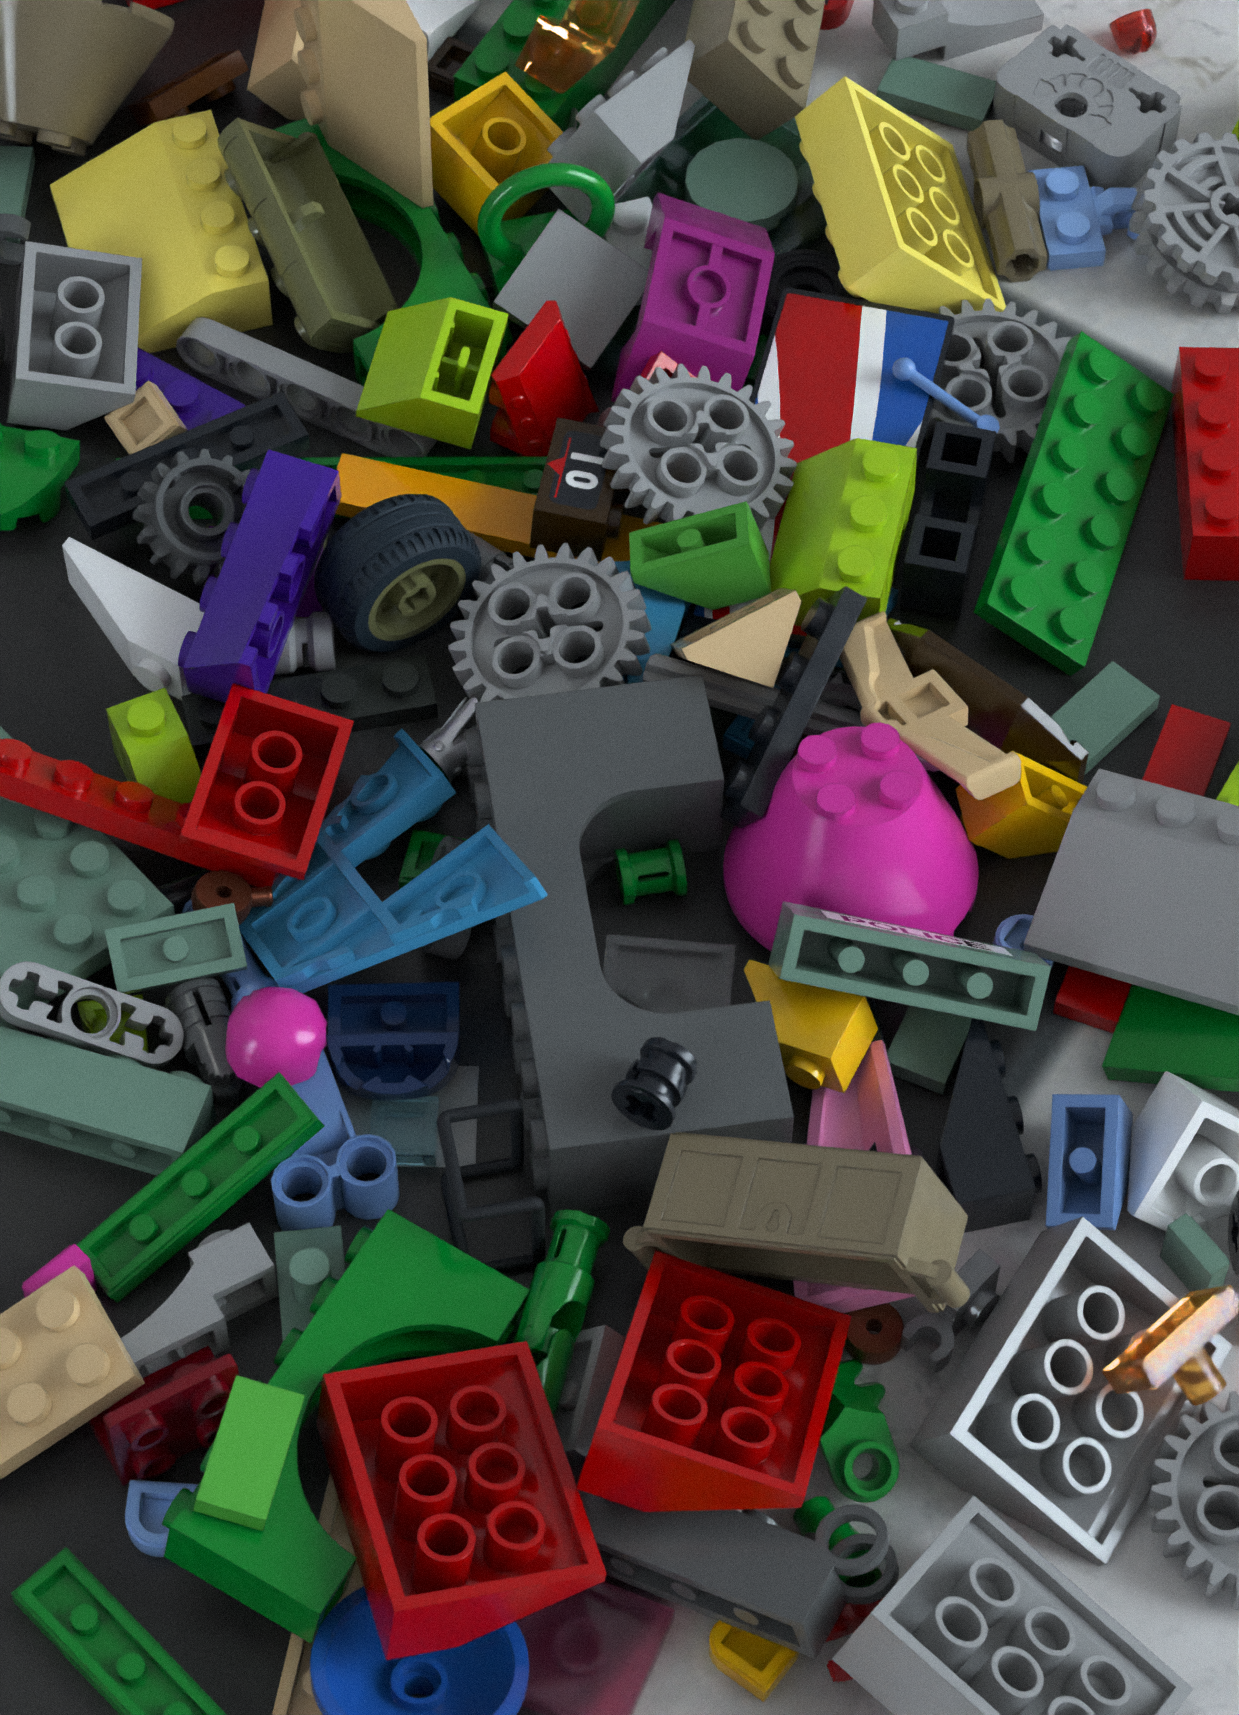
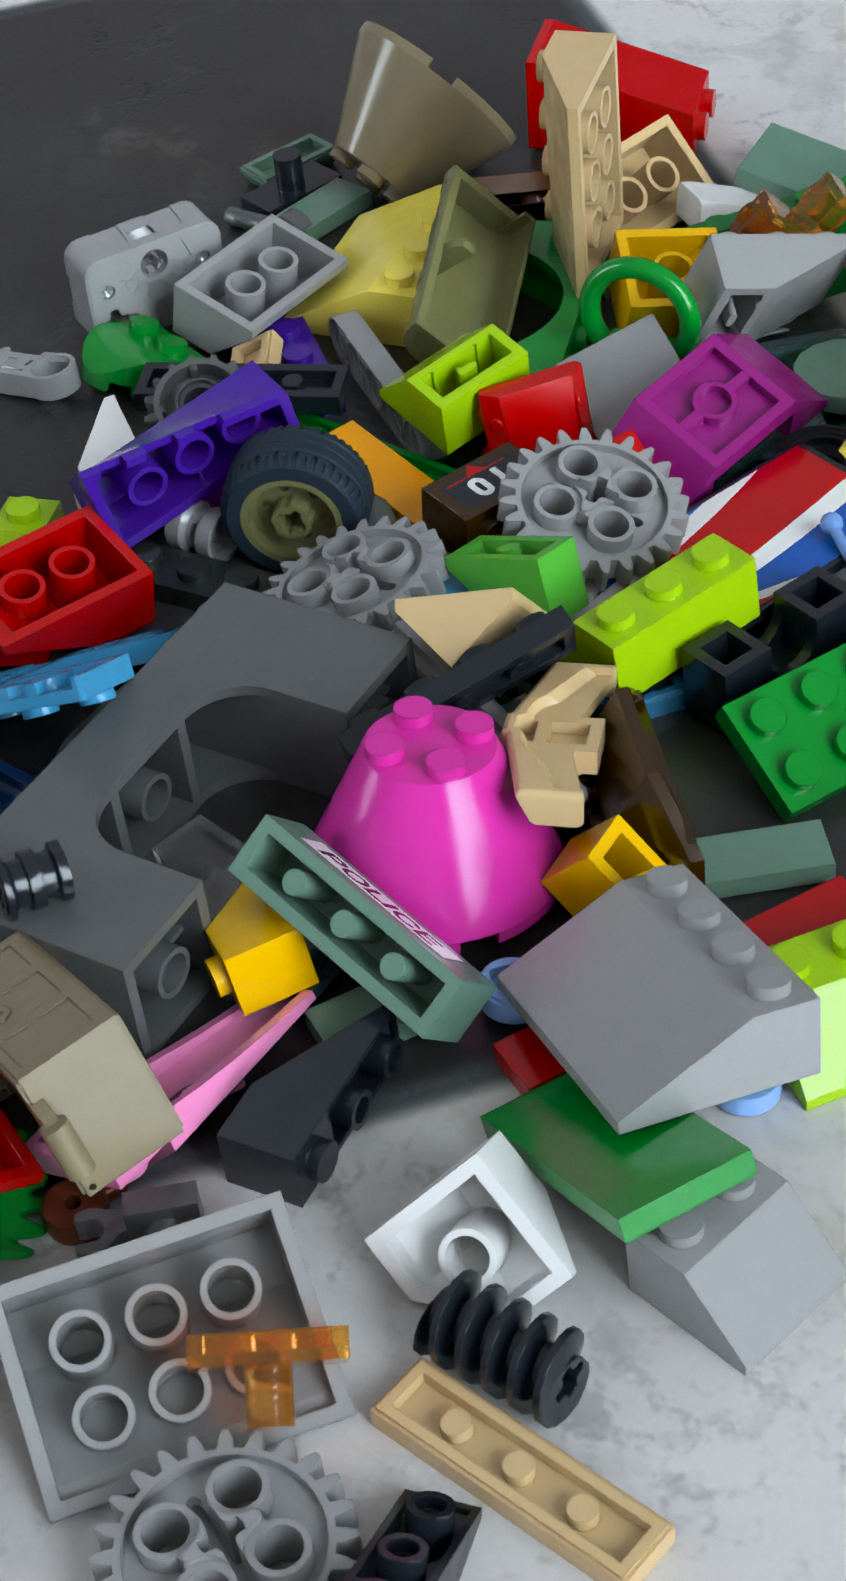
camera: 45 degrees right, 15 degrees down
green bush [614,839,688,905] -> none
medium blue slope [1045,1094,1133,1230] -> none
sand green tile [1160,1213,1230,1306] -> none

